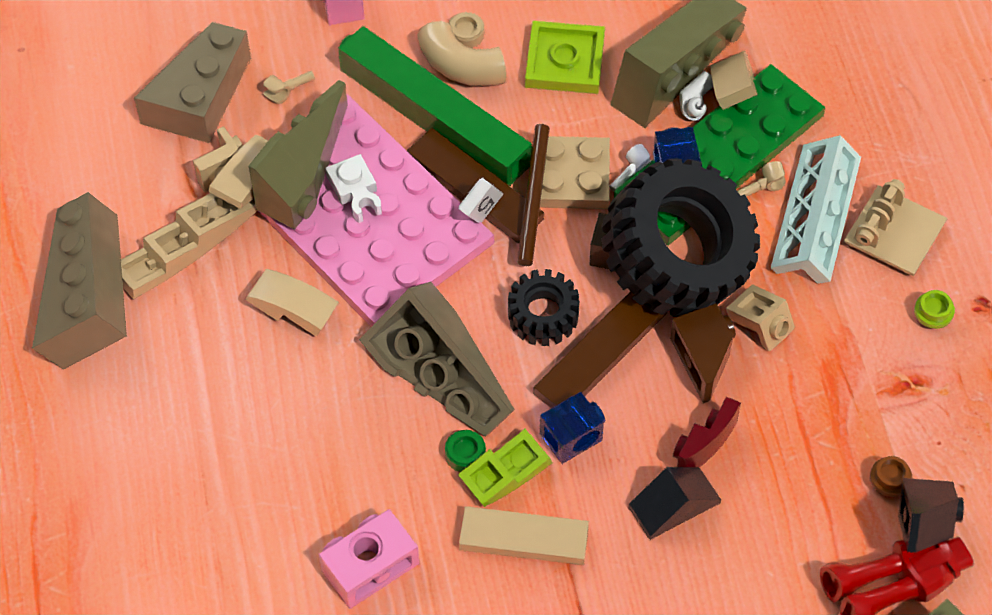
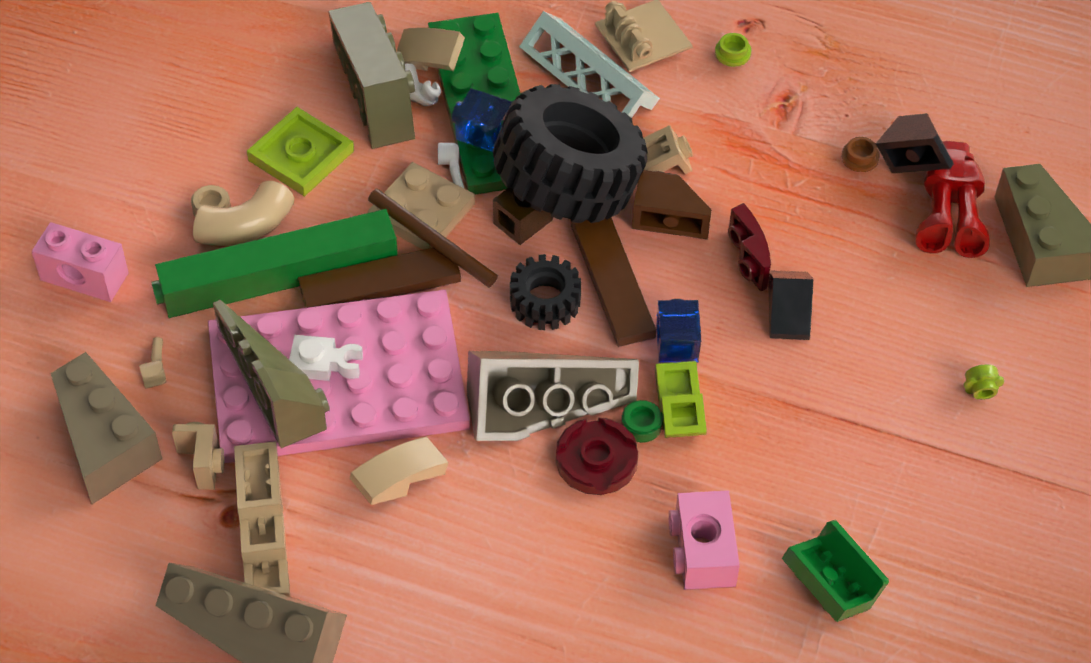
camera: 60 degrees left, 5 degrees down
tan slope [209,134,268,209] -> none
white tile [458,178,503,223] -> none
tan tile [459,506,589,565] -> none
tan hand [737,161,785,197] -> none
none -> dark red tile [556,418,638,495]

